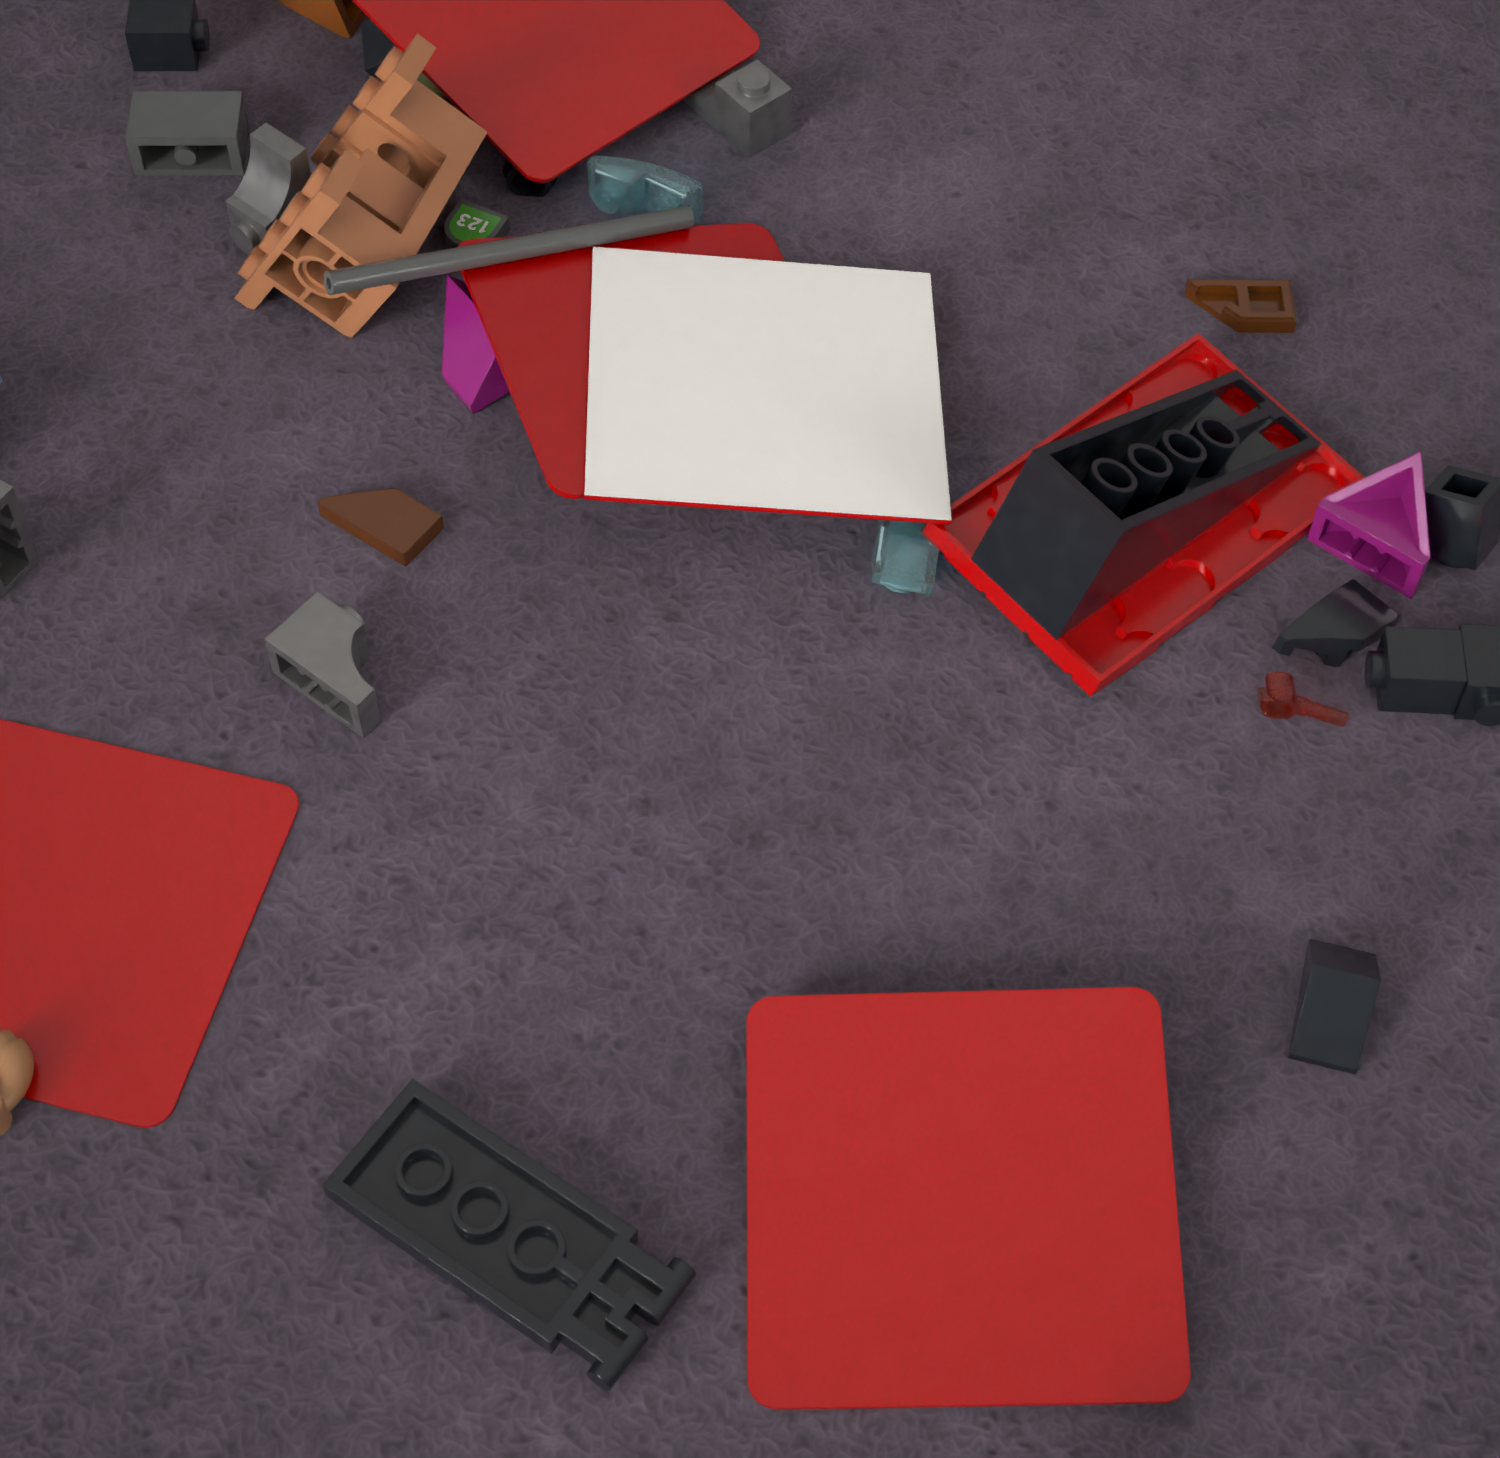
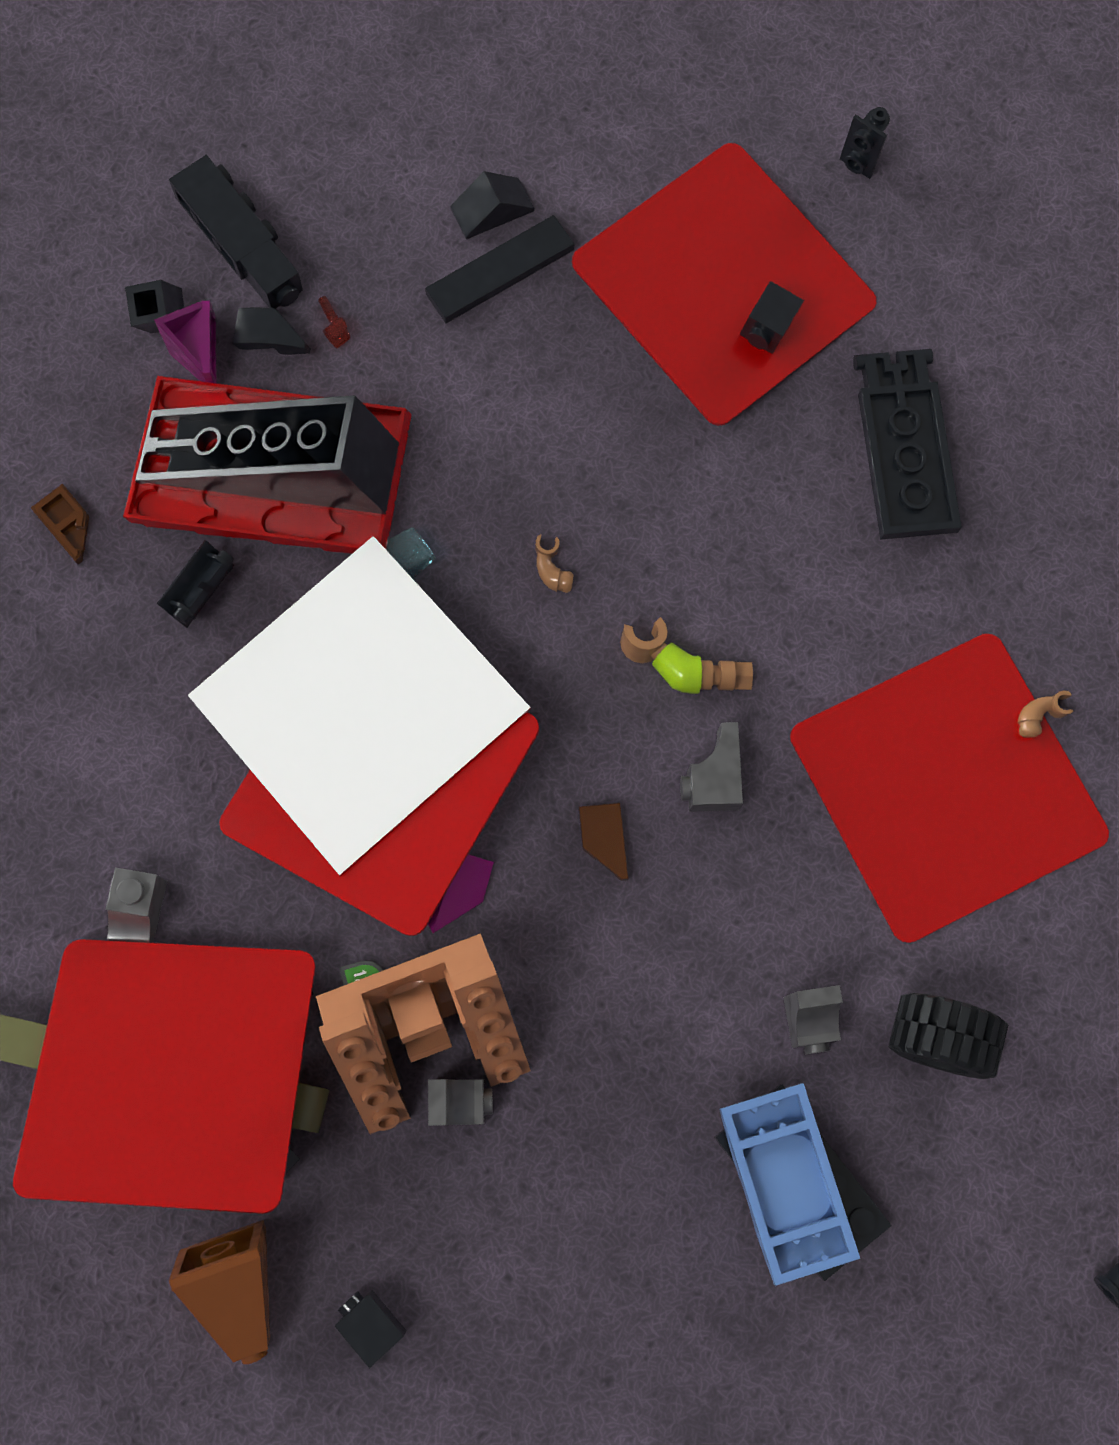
camera: 135 degrees left, 20 degrees up
dark grey brick [125,91,250,175] -> none
dark grey piece [324,205,694,295] -> none
clear light blue slope [587,156,703,226] -> none
none -> black hinge [157,540,234,628]
none -> black tile [425,215,574,323]
none -> medium nougat arm [535,534,574,593]
none -> medium nougat piece [620,617,753,694]
none -> black brick [739,281,804,354]

